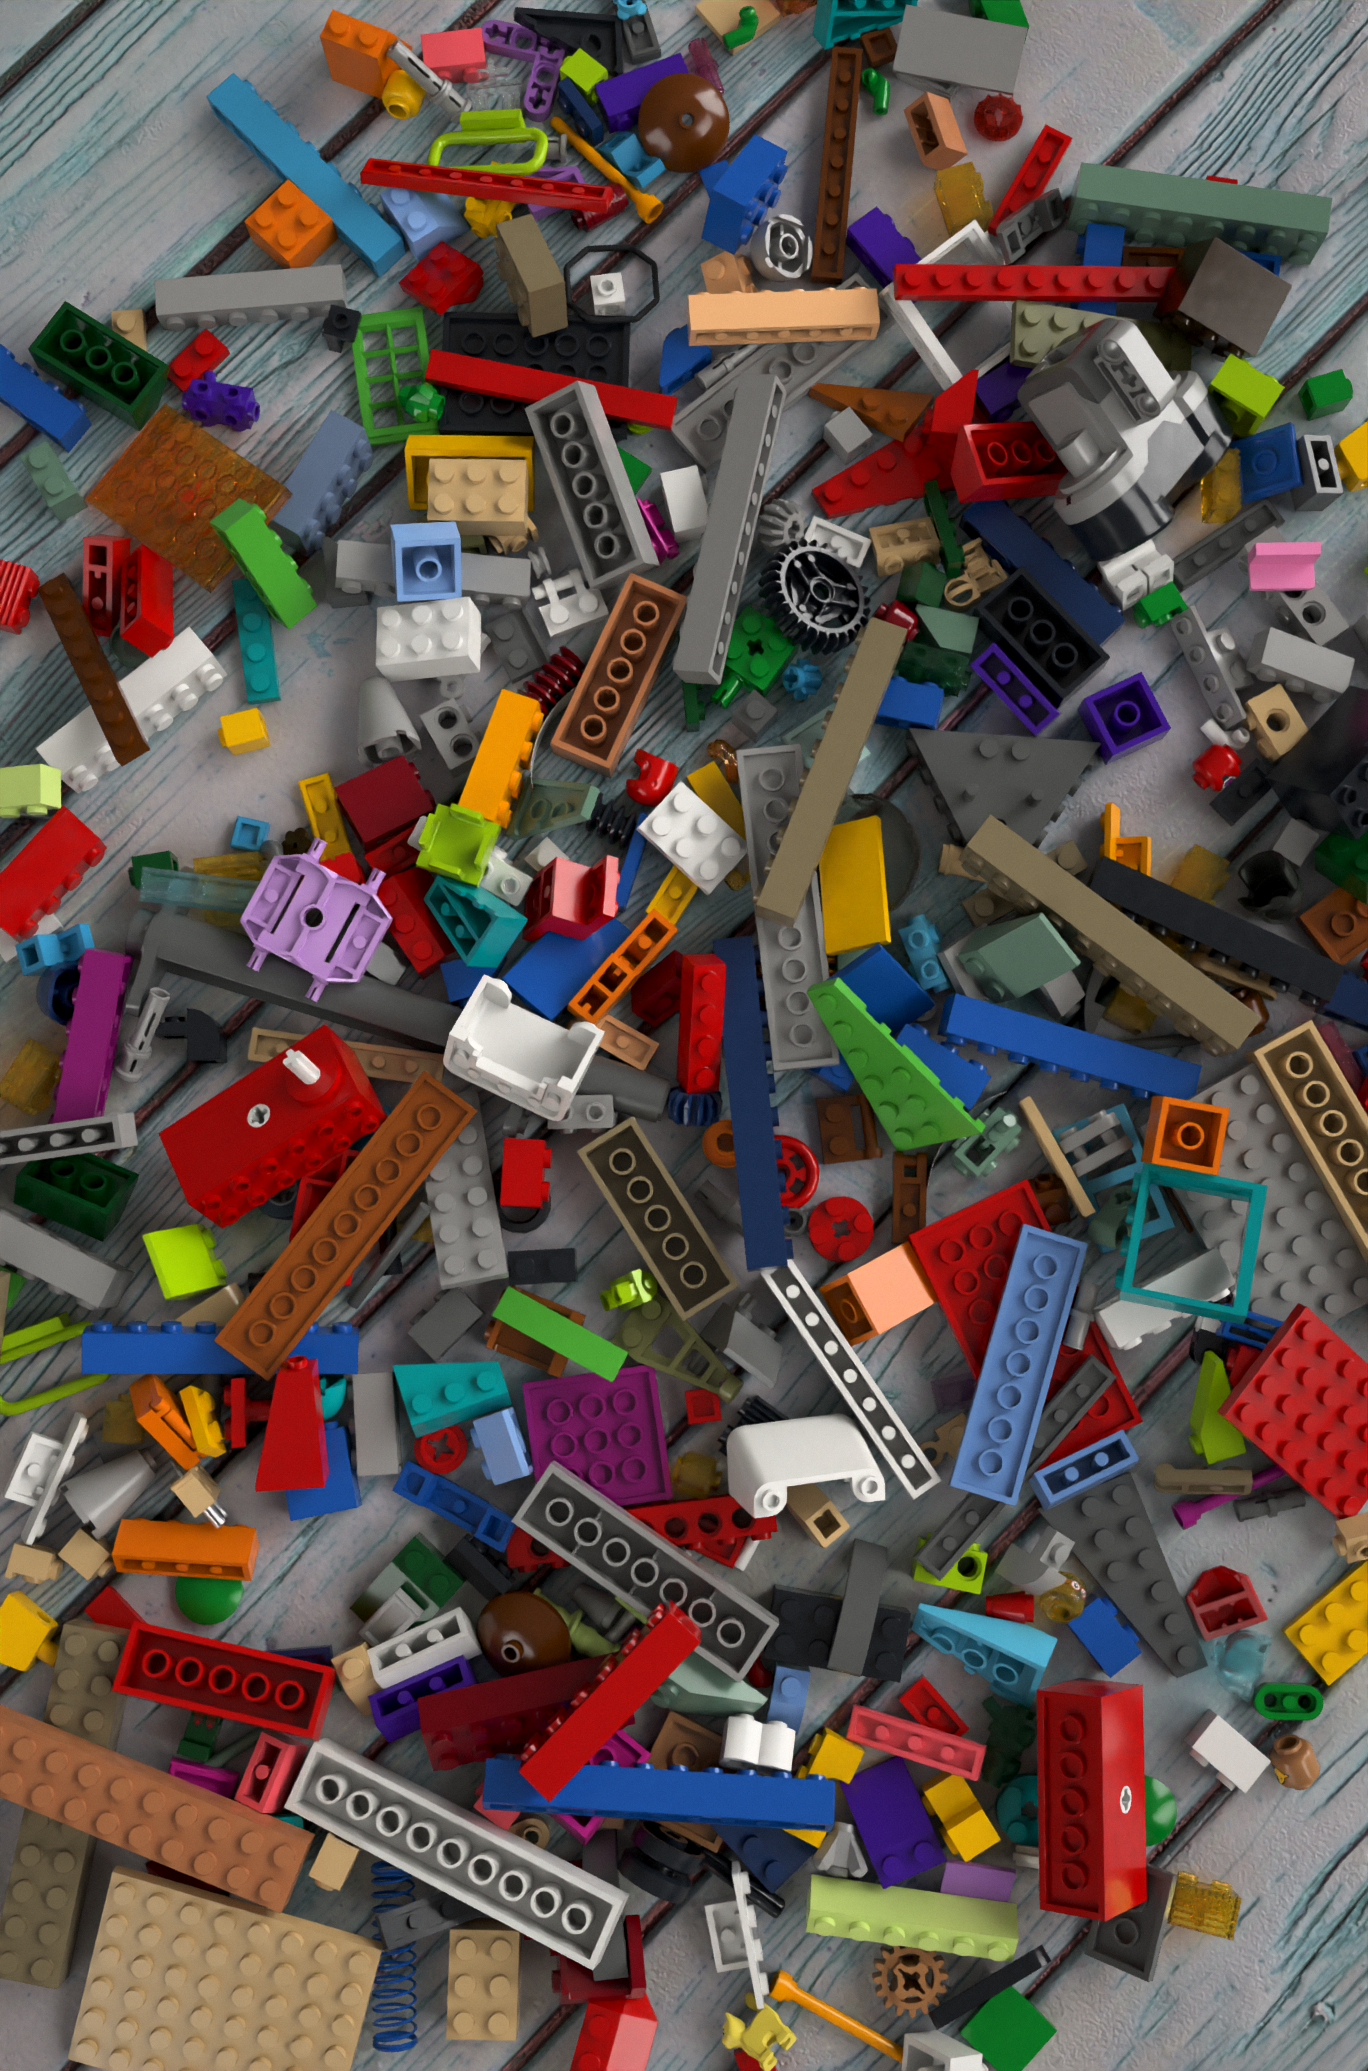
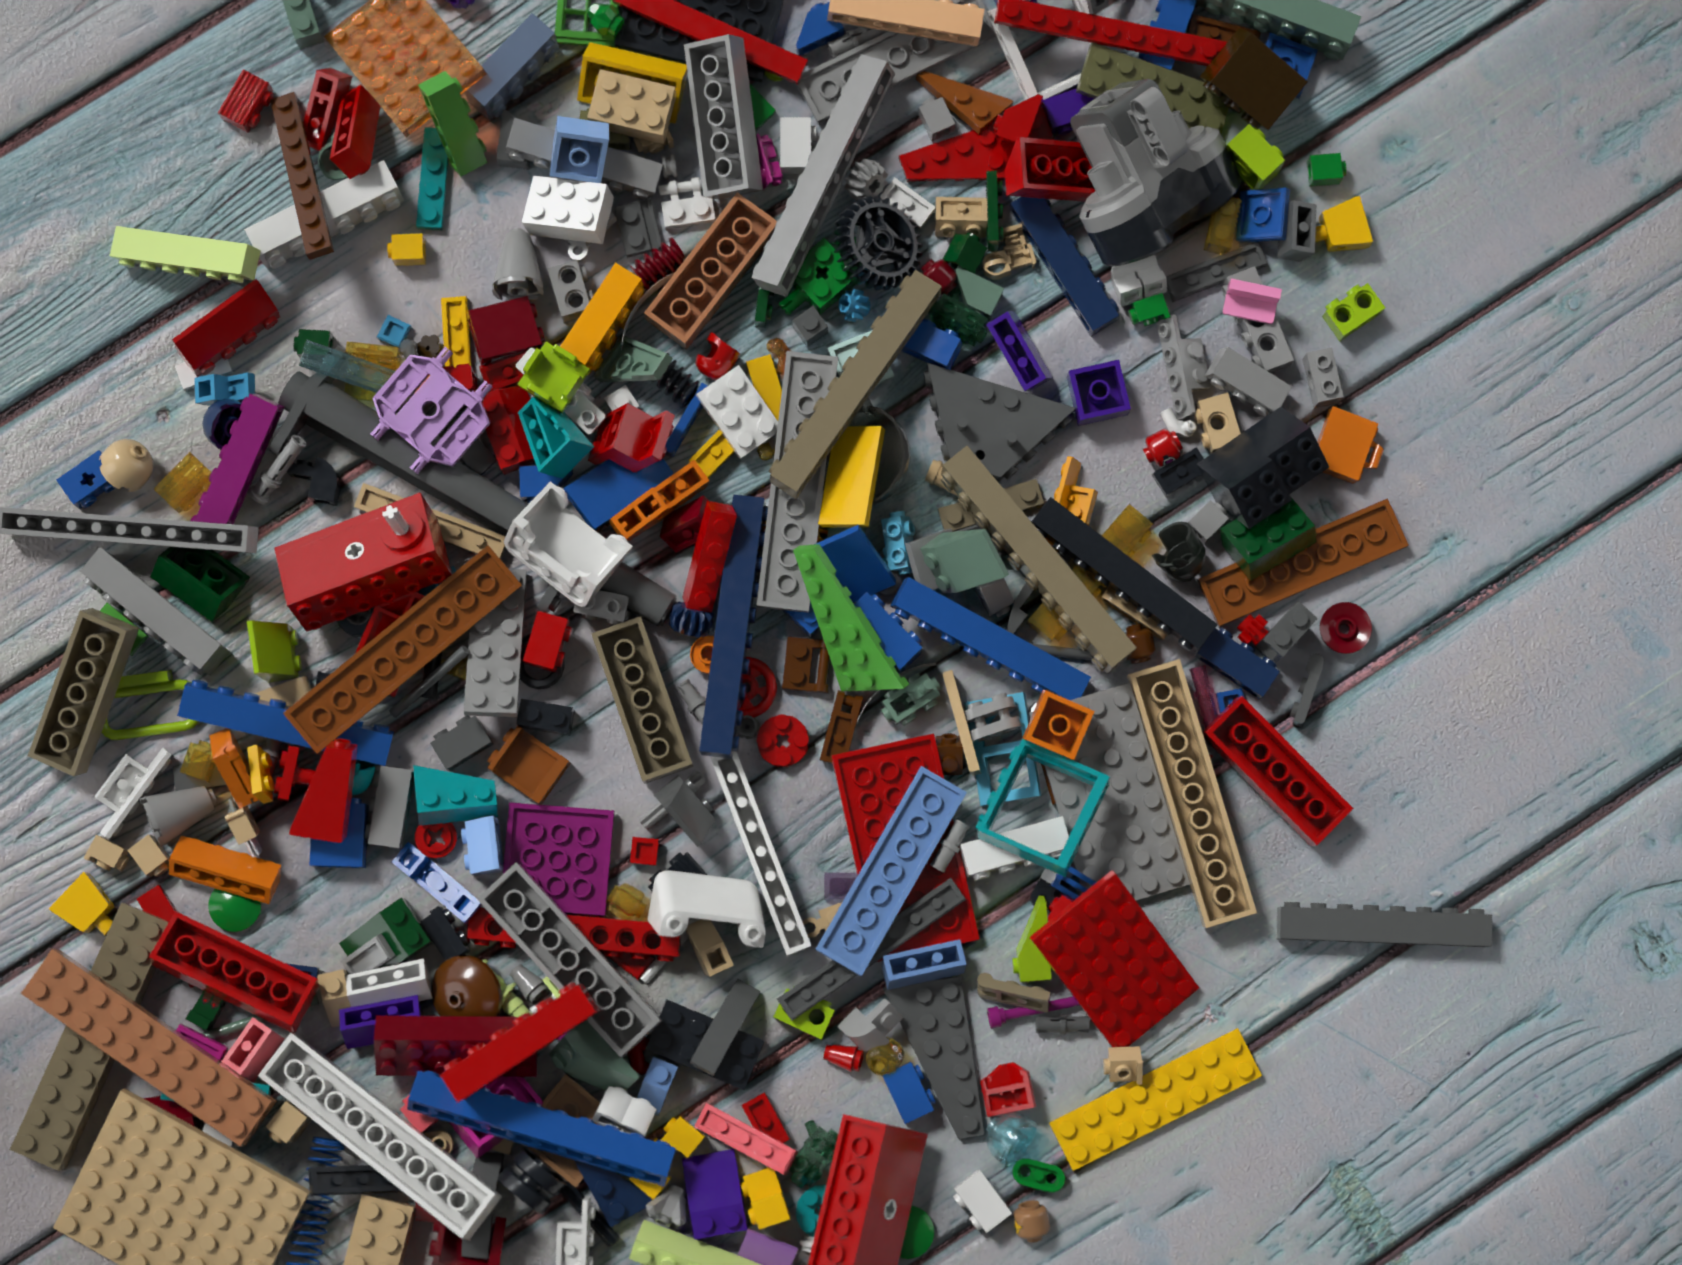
camera: 10 degrees right, 0 degrees up
bright green slope [492,1286,629,1383] -> none
light nougat plate [565,1014,660,1071] -> none
lime hips [599,1269,658,1313] -> none
olive plate [610,1293,744,1404] -> none
slope [819,1241,938,1347] -> none
medium azure wedge [911,1603,1058,1710] -> none
black brick [972,566,1110,709] -> none
sand green piece [1088,1186,1149,1250] -> none

